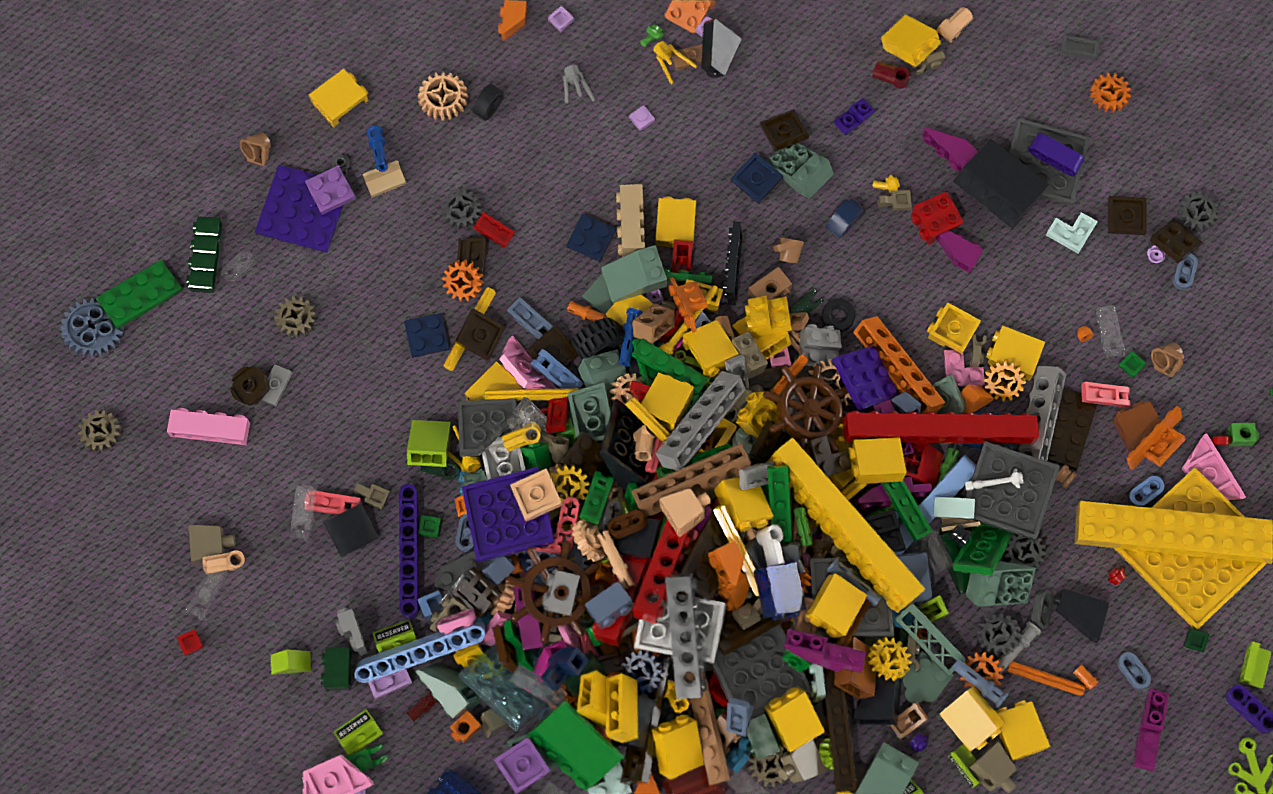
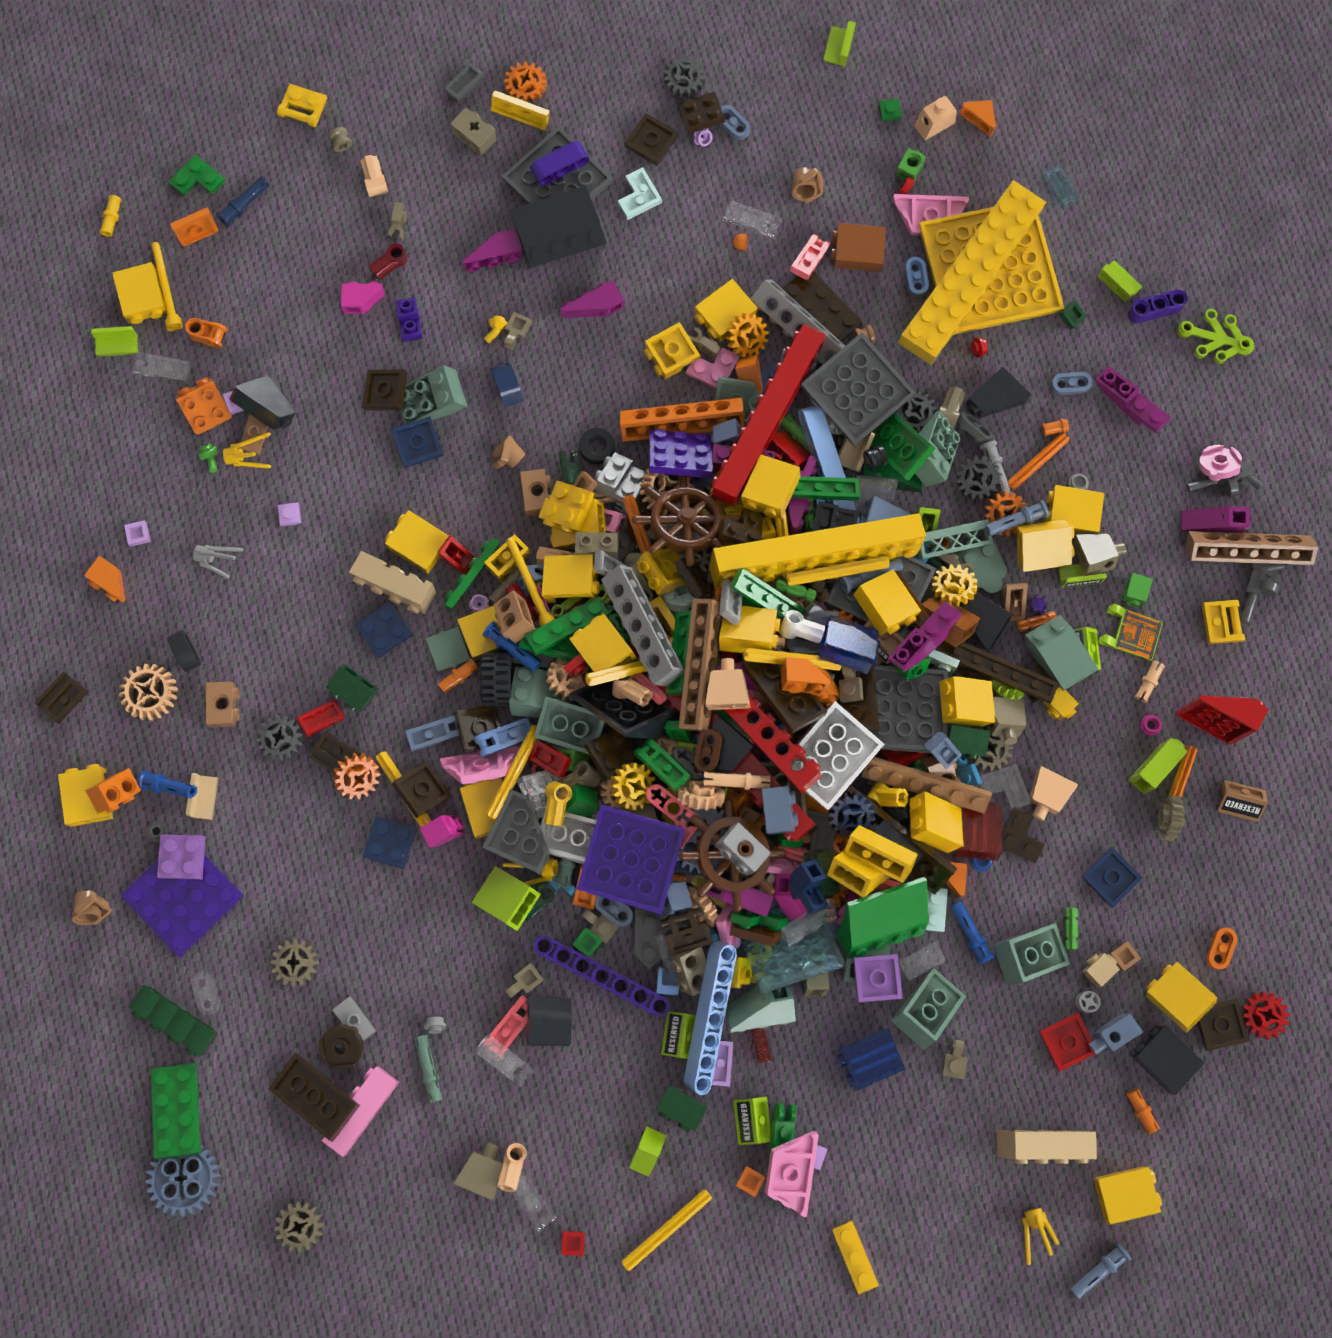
camera: 65 degrees left, 5 degrees up
light grey plate [335,608,368,656] -> none
bright pink plate [437,609,477,634] -> none
orange brick [450,710,482,744] -> none
light nougat plate [510,468,563,522] -> none
sand green slope [601,245,667,303] -> none
dark grey brick [666,573,706,699] -> none
orange bracket [668,277,708,333] -> none
black plate [723,221,743,306] -> none
yellow brick [881,14,941,67] -> none
red bracket [910,192,963,246] -> none
light aqua slope [933,497,975,519] -> none
white piece [965,469,1023,491] -> none
green plate [1118,351,1146,379] -> none
orange bracket [1127,406,1185,470] -> none
none -> dark brown plate [34,671,88,724]
none -> orange brick [86,768,141,813]
none -> medium nougat brick [206,682,239,728]
none -> dark brown plate [268,1053,360,1142]
none -> dark green brick [326,664,379,712]
none -> dark pink slope [341,282,385,314]
none -> sand green pin [413,1035,443,1103]
none -> dark pink slope [420,815,465,847]
none -> light grey plate [424,1017,446,1034]
none -> dark tan brick [450,108,497,156]
none -> yellow plate [491,91,550,131]
none -> dark tan plate [582,909,619,944]
none -> yellow axle [622,1190,712,1271]
none -> orange plate [735,1166,766,1197]
none -> yellow axle [786,556,889,586]
none -> dark tan piece [939,387,966,428]
none -> orange axle [1016,611,1057,632]
none -> light grey plate [1068,474,1089,490]

